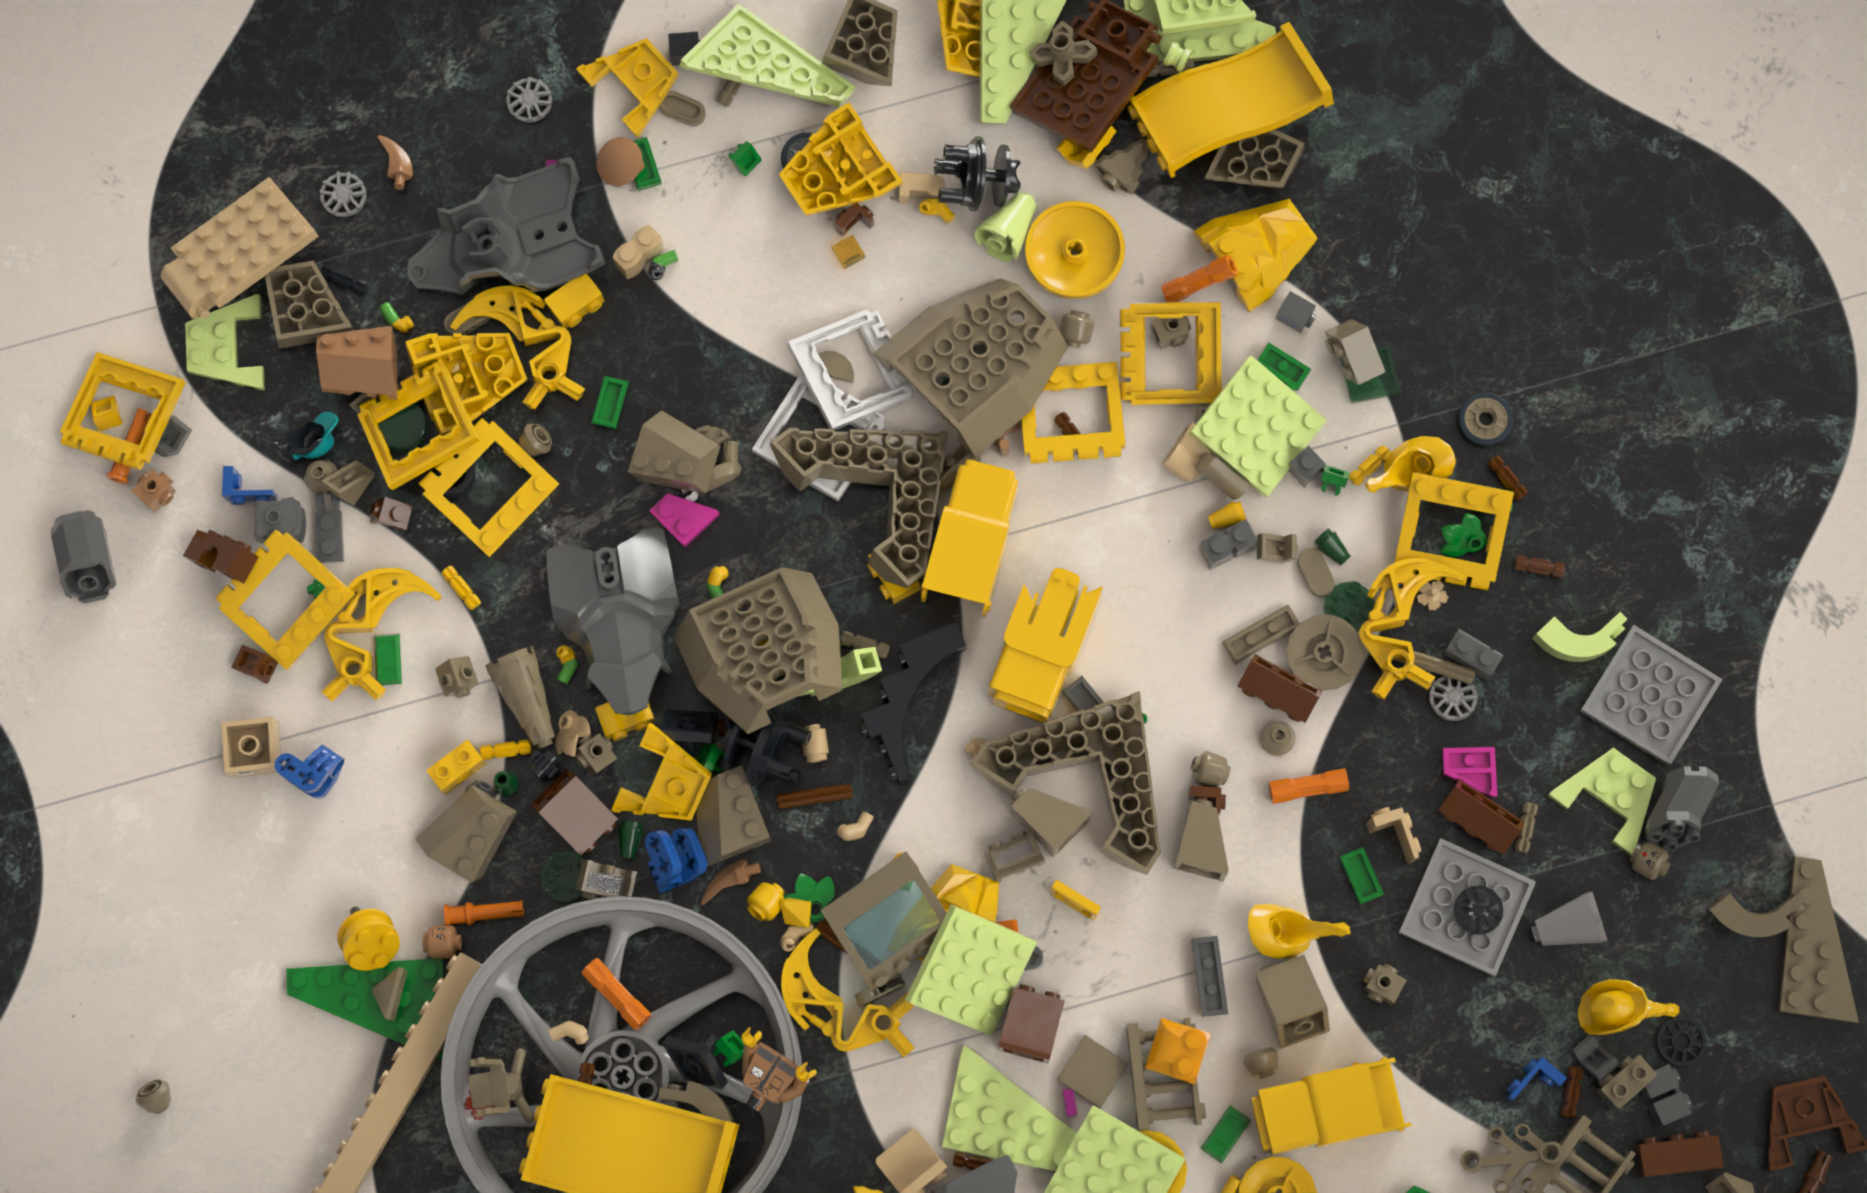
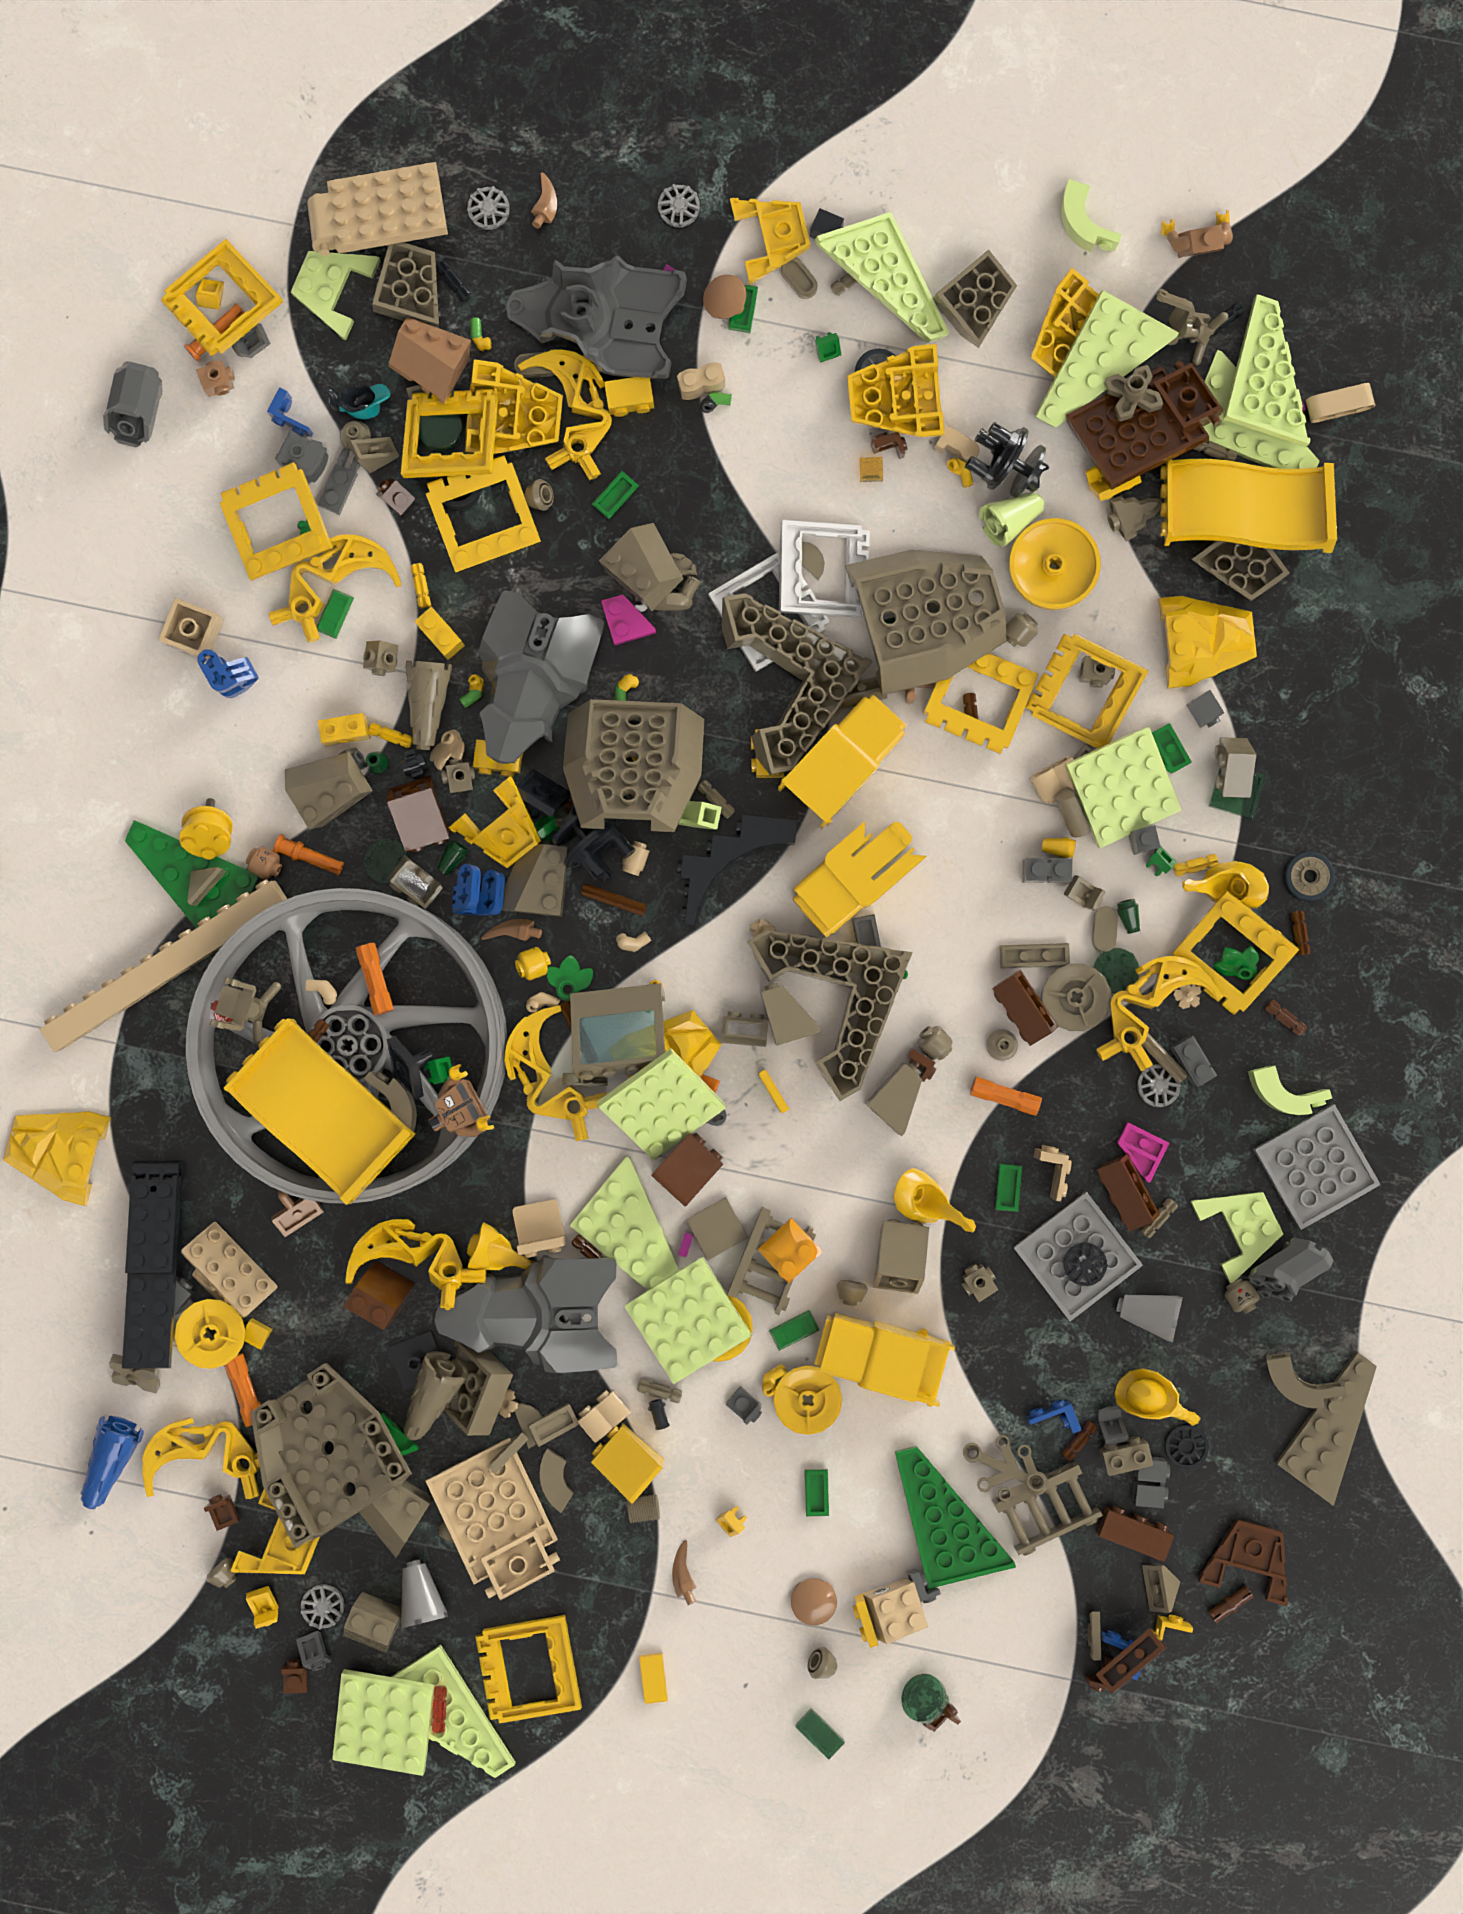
camera: 25 degrees right, 10 degrees up
reddish brown arch [183,529,259,584] -> none
reddish brown bracket [231,645,278,684] -> none
yellow slope [780,898,811,928] -> none
orange axle [1161,255,1238,303] -> none
yellowish green wheel [1163,42,1192,73] -> none
dark grey plate [1191,936,1228,1018] -> none
none -> yellow brick [414,606,465,660]

